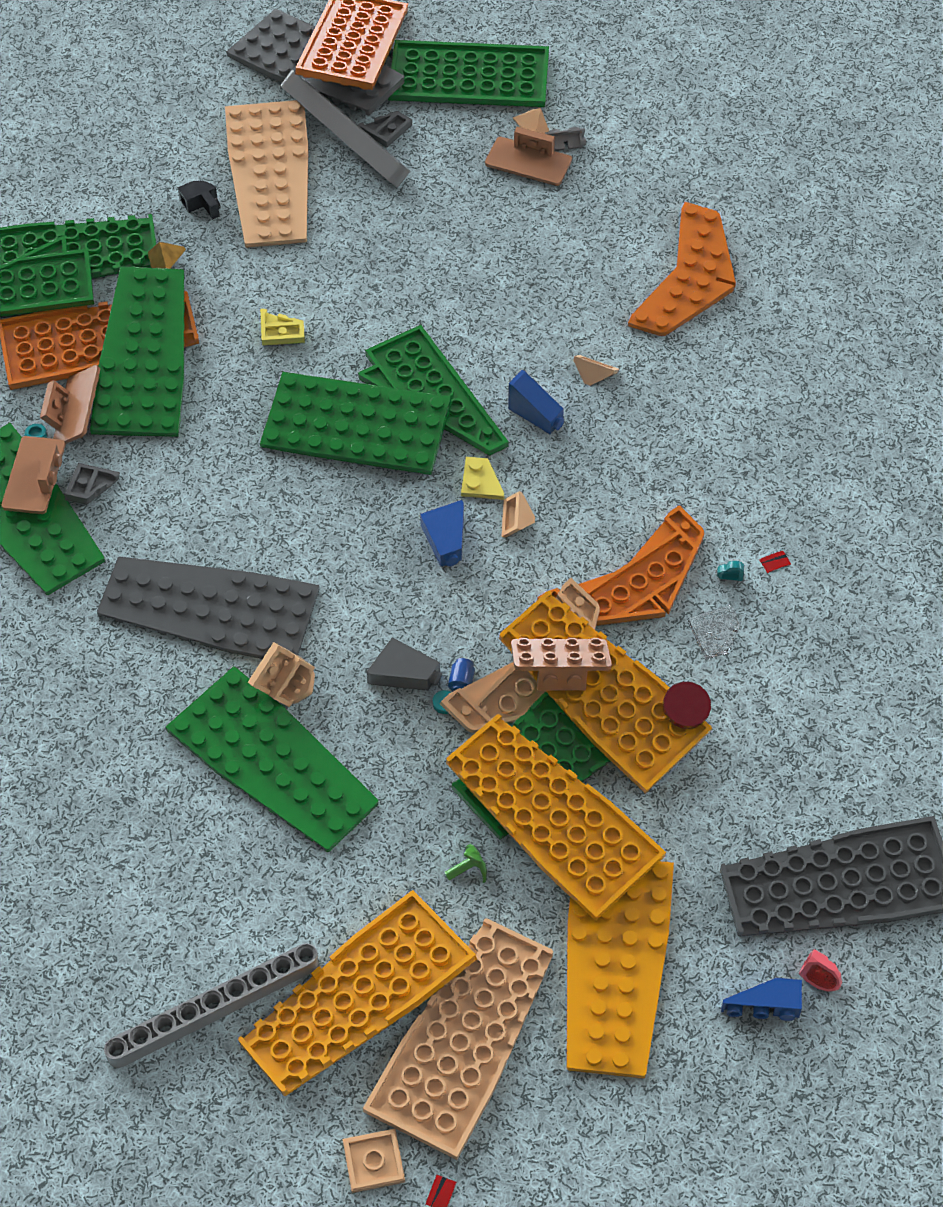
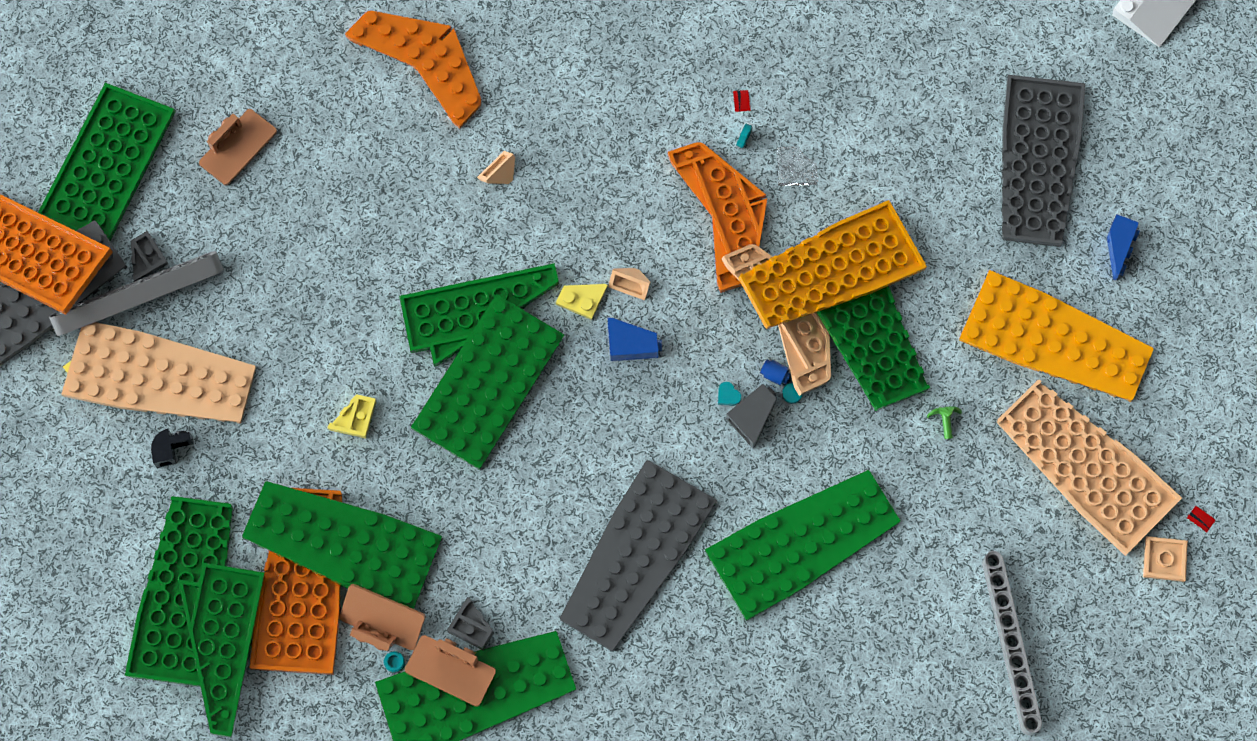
camera: 70 degrees left, 15 degrees up
pearl gold slope [148,242,186,269] -> none
light orange wing [238,890,477,1096] -> none
light nougat piece [248,642,315,707] -> none
light orange wing [446,714,666,921] -> none
blue slope [508,370,564,434] -> none
nougat bracket [511,638,612,691] -> none
light nougat slope [513,108,549,134] -> none
light grey hinge [545,127,586,151] -> none
dark red tile [663,681,711,729] -> none
rock [799,949,842,992] -> none
none -> teal tile [718,381,741,406]

